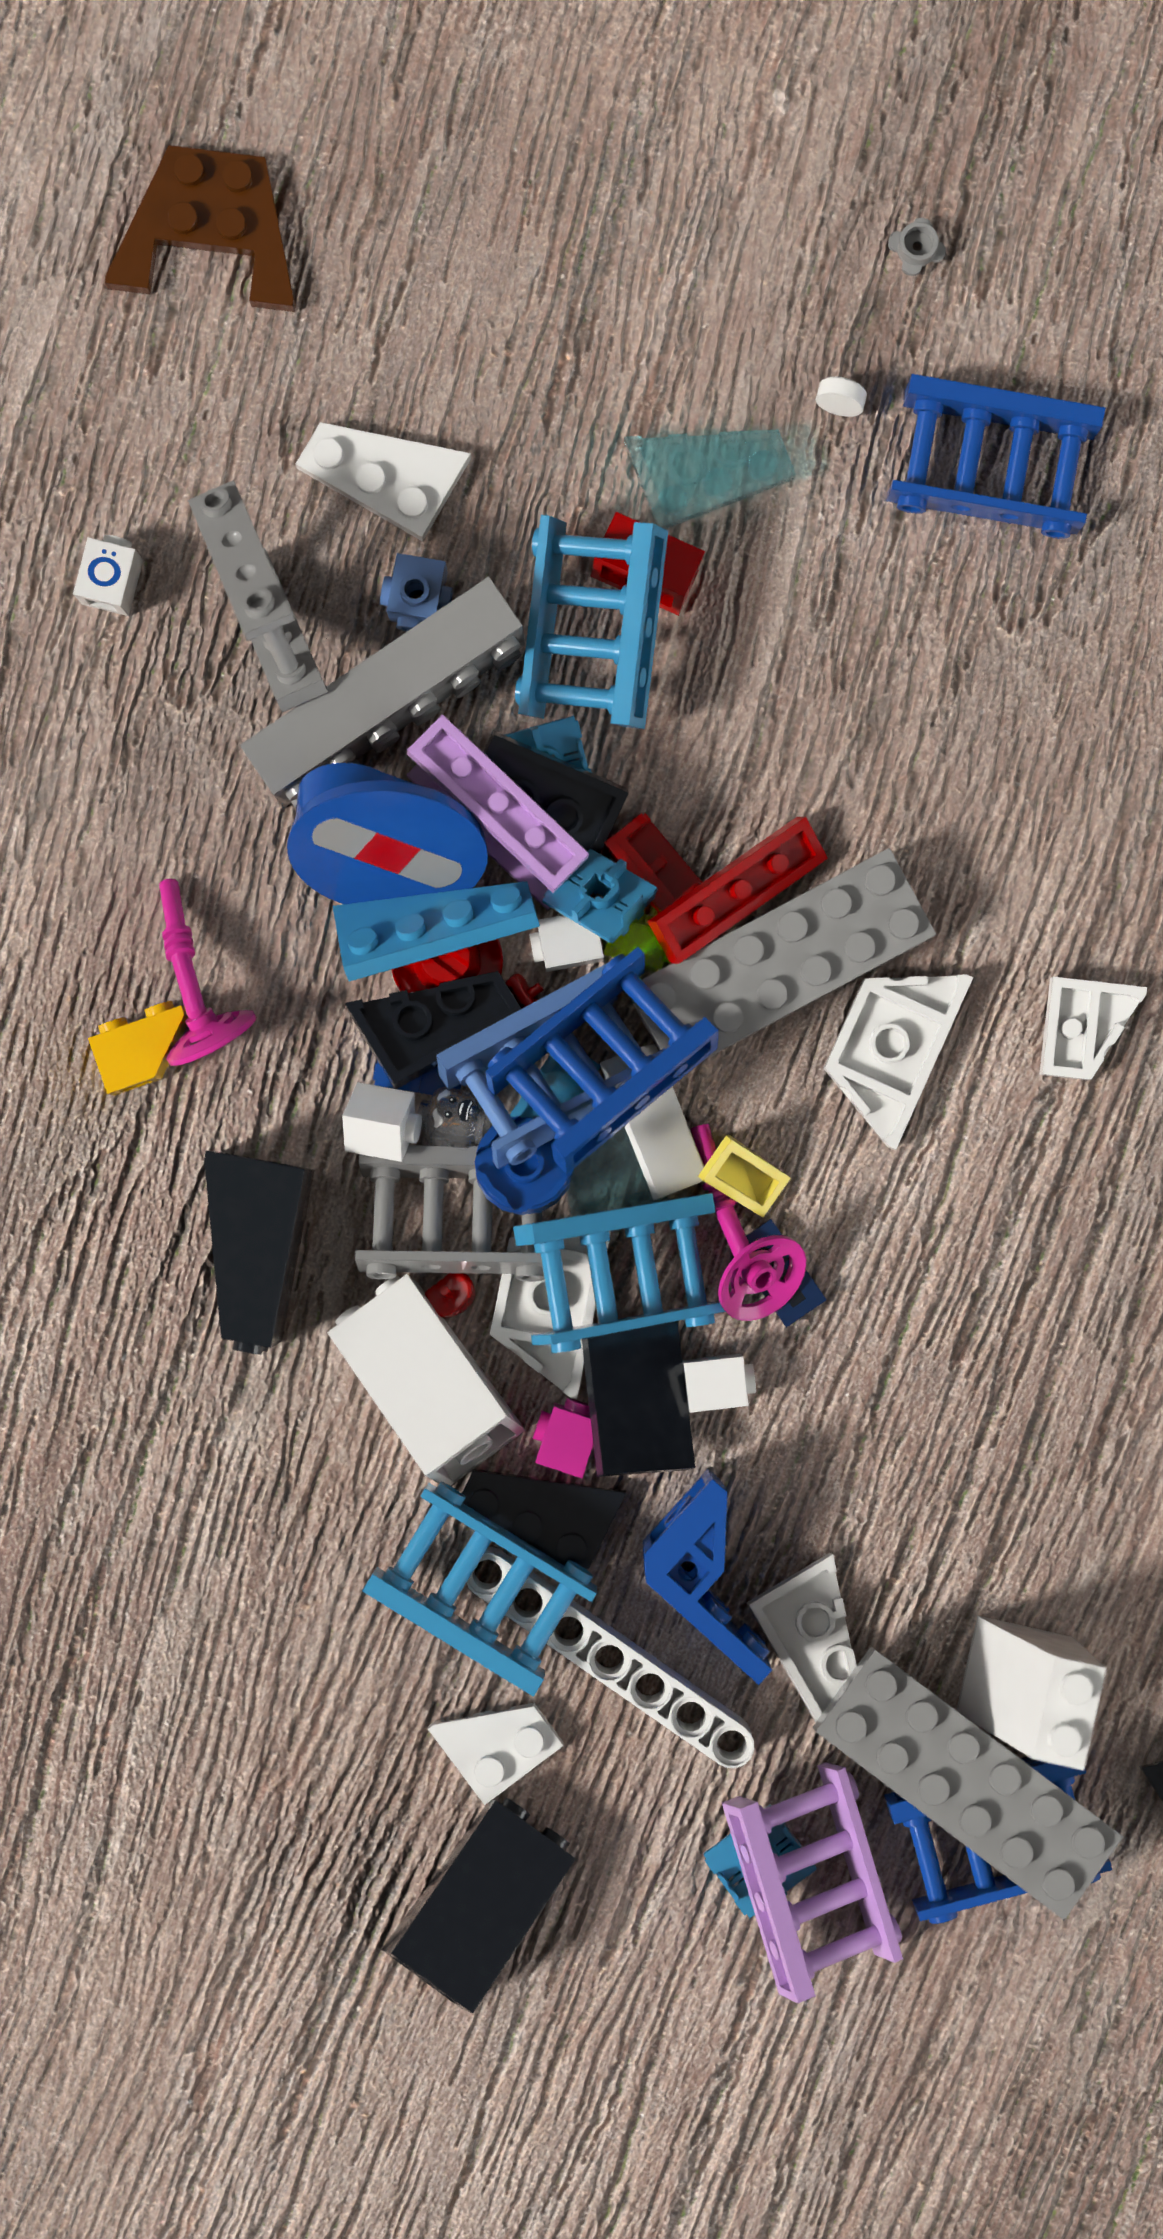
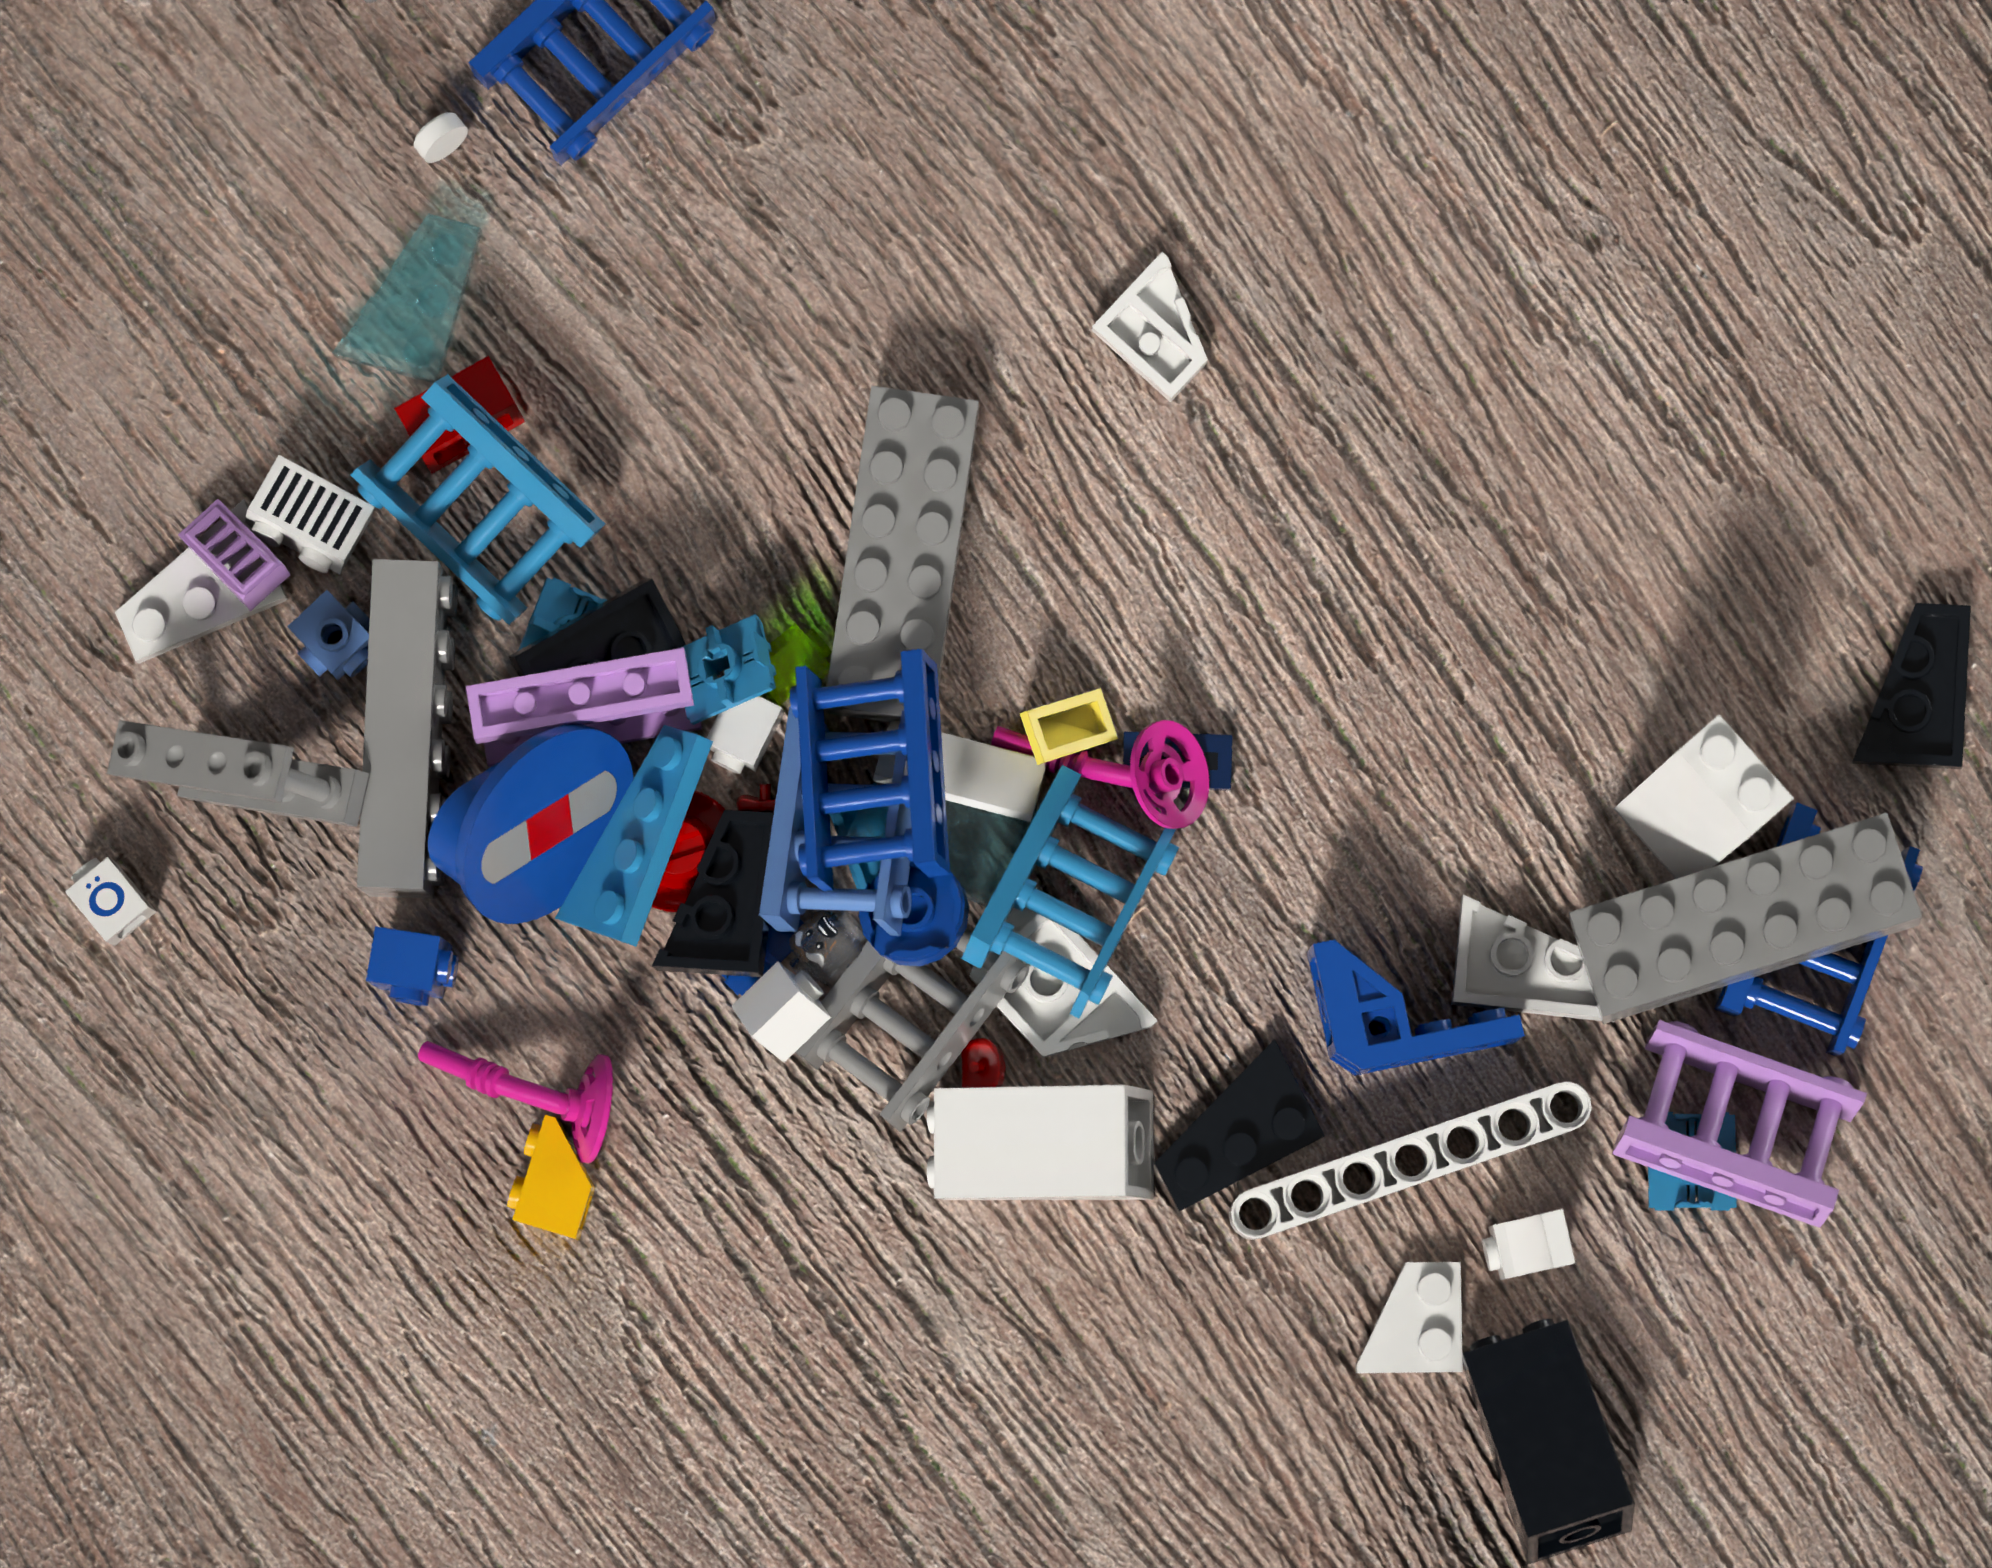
camera: 55 degrees left, 5 degrees down
black slope [204,1151,315,1355] -> none
dark azure fence [362,1482,597,1697] -> none
dark pink brick [532,1398,593,1478] -> none
black tile [581,1321,696,1477] -> none
red hinge [604,813,703,913] -> none
red plate [647,817,828,964] -> none
white brick [682,1353,756,1413] -> none
white wing [823,974,973,1150] -> none
none -> lavender slope [178,499,290,611]
none -> white brick [245,455,375,575]
none -> blue brick [366,926,459,1006]
none -> white arch [1482,1209,1575,1280]

